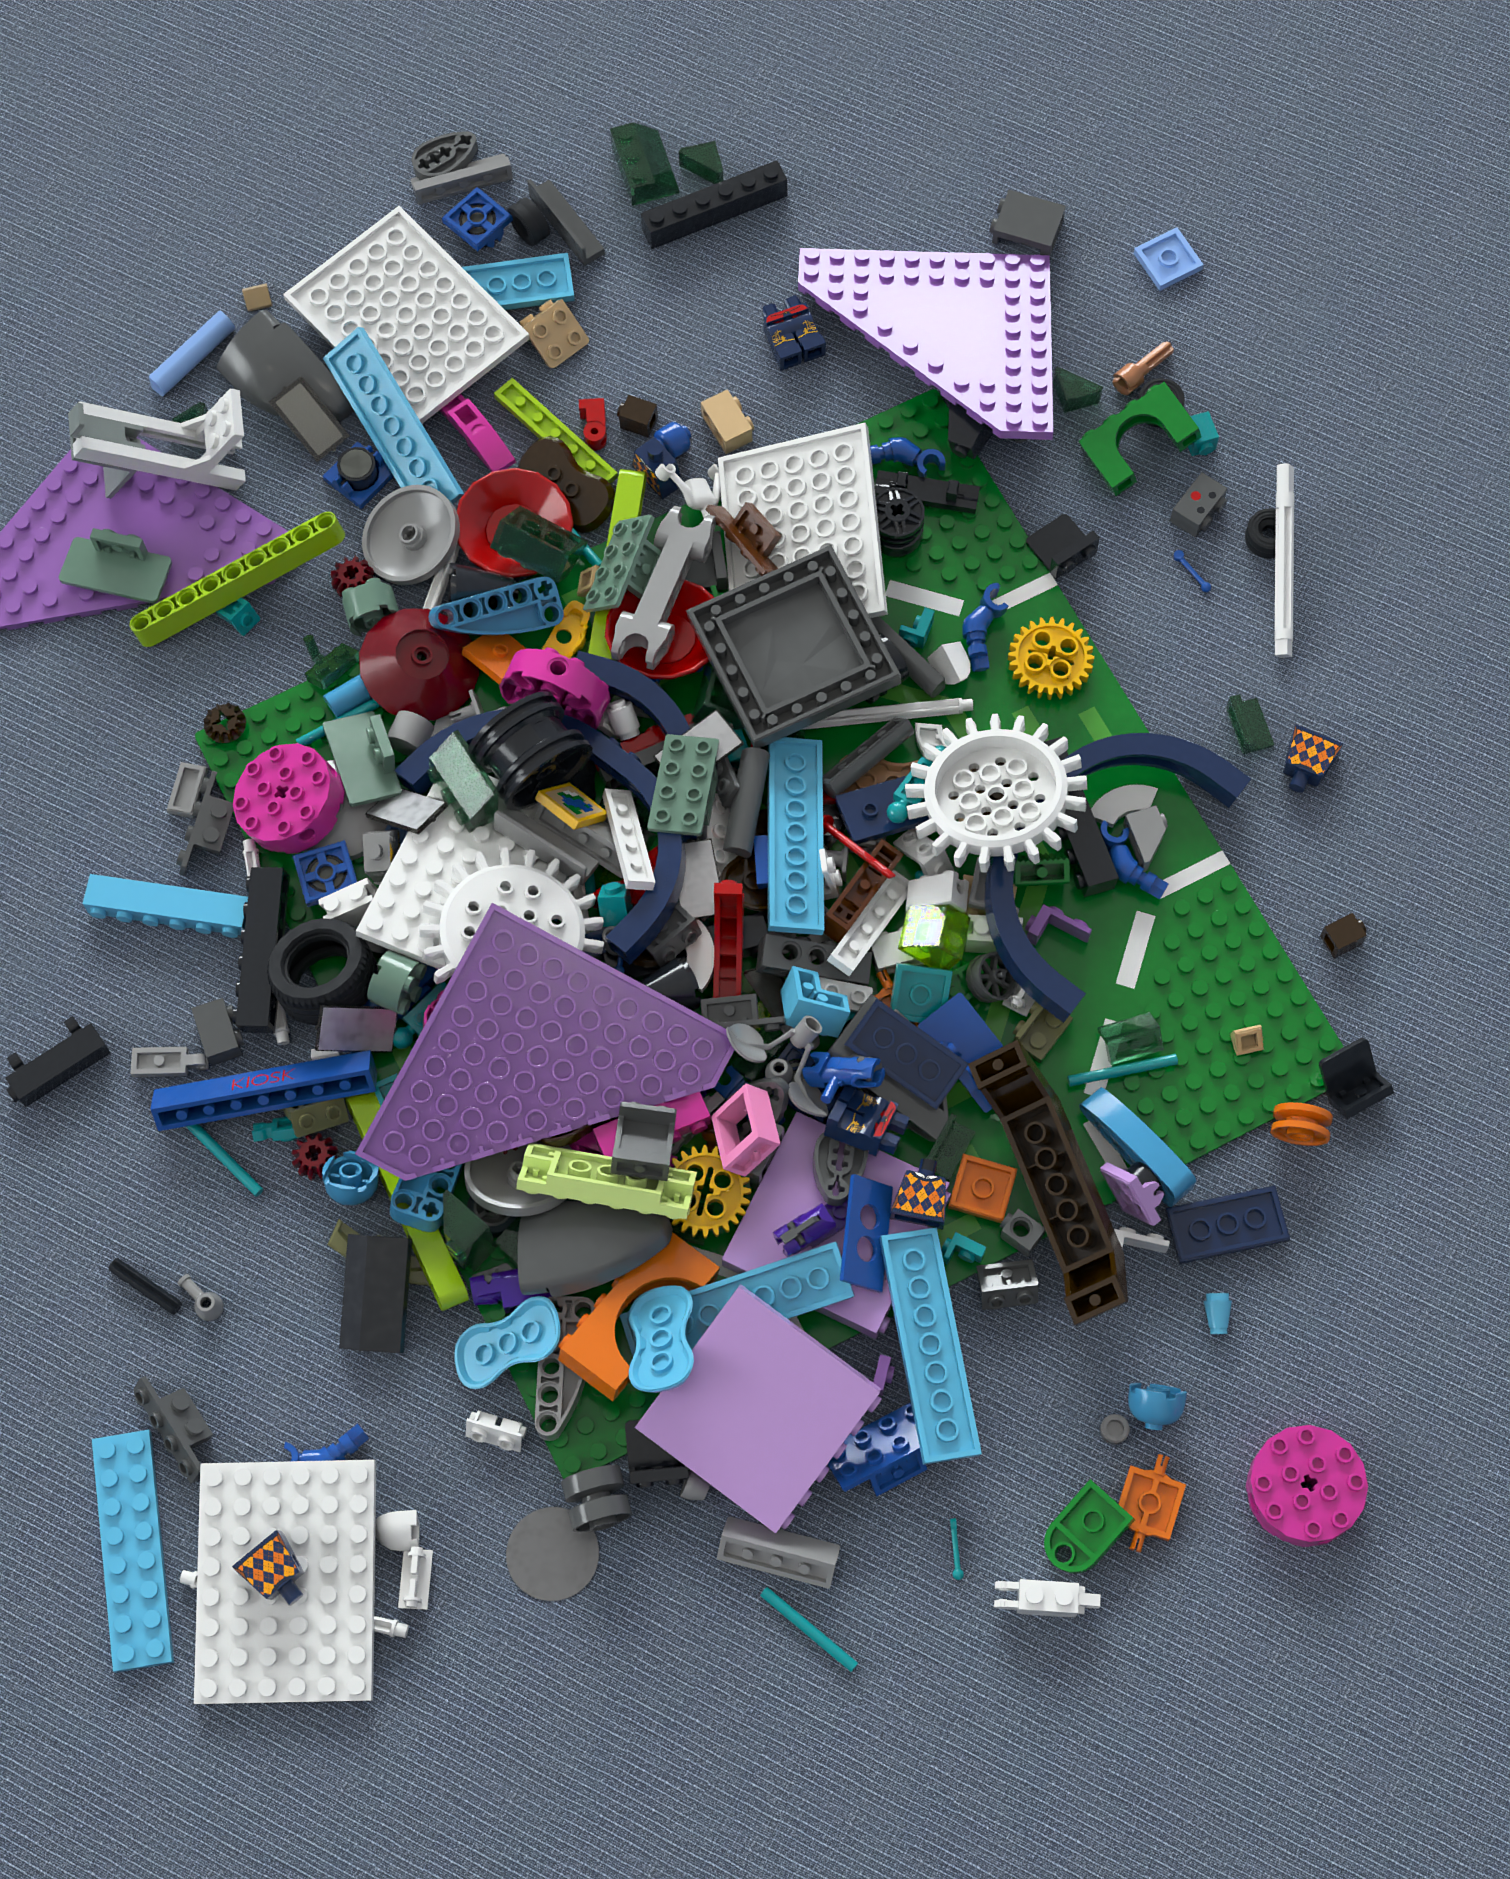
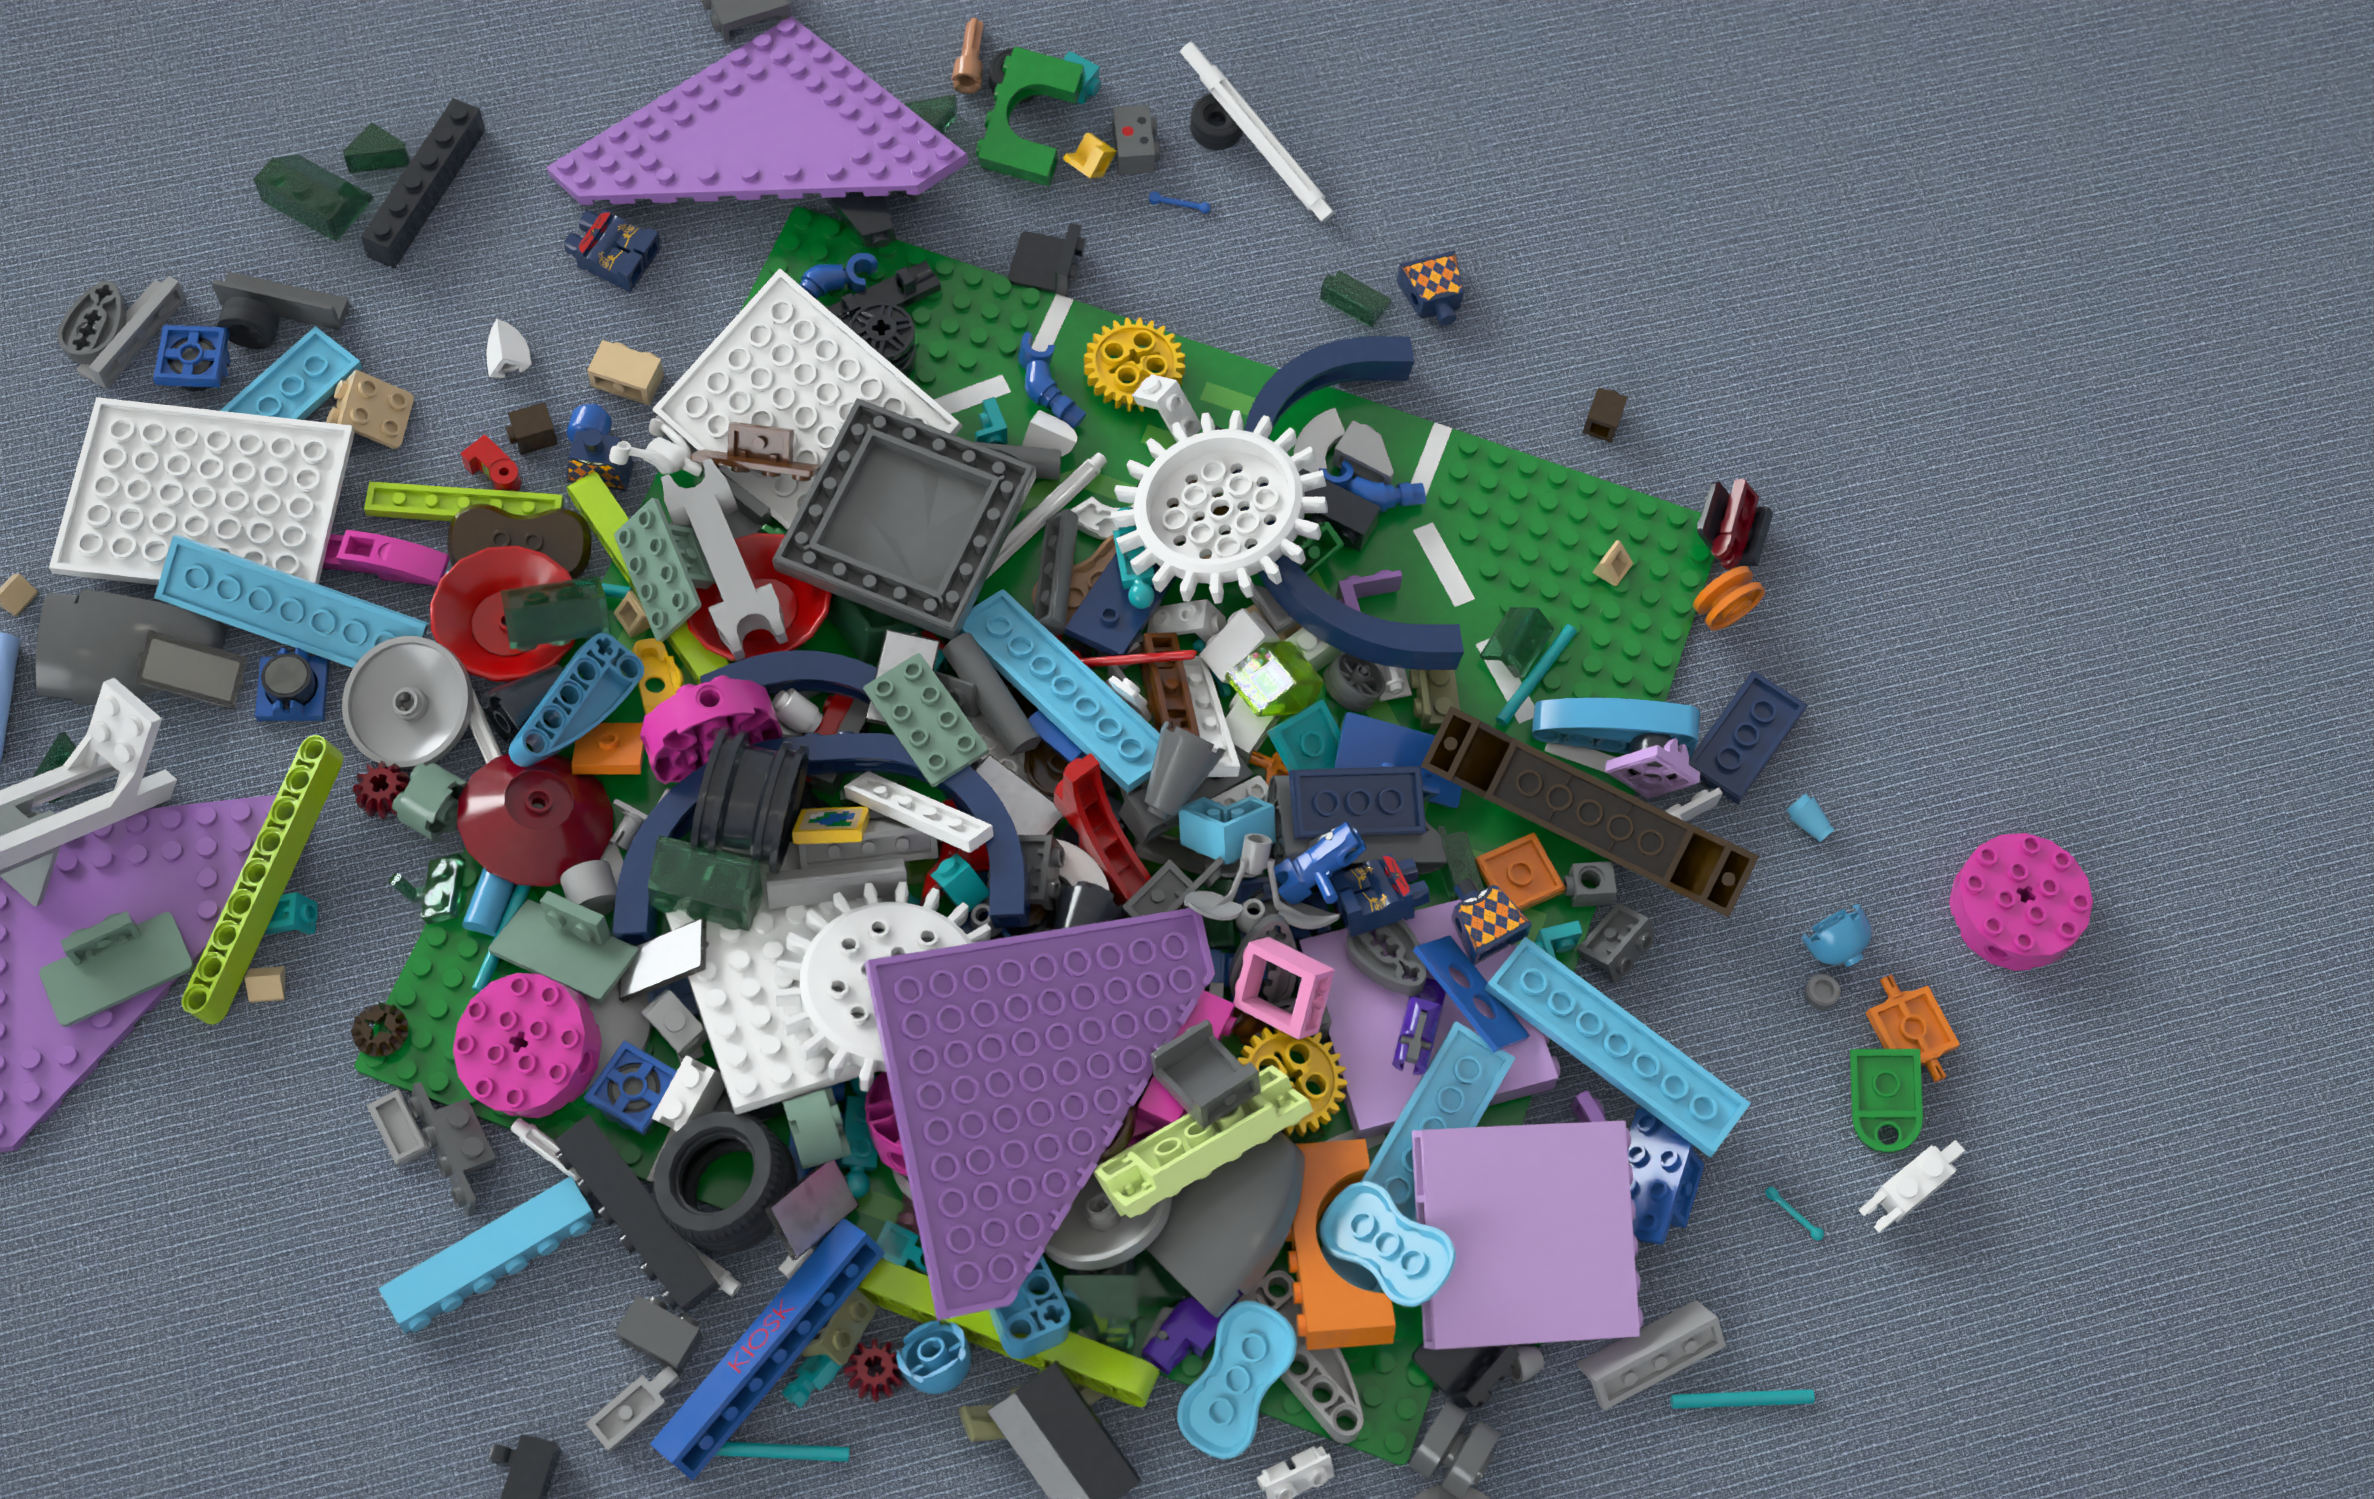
camera: 50 degrees left, 5 degrees down
none -> tan slope [244,966,286,1003]
none -> white brick [487,319,531,378]
none -> yellow panel [1063,133,1117,178]
none -> white bracket [1132,374,1202,439]
none -> dark grey cone [1144,721,1226,820]
none -> dark red hinge [1711,479,1760,570]

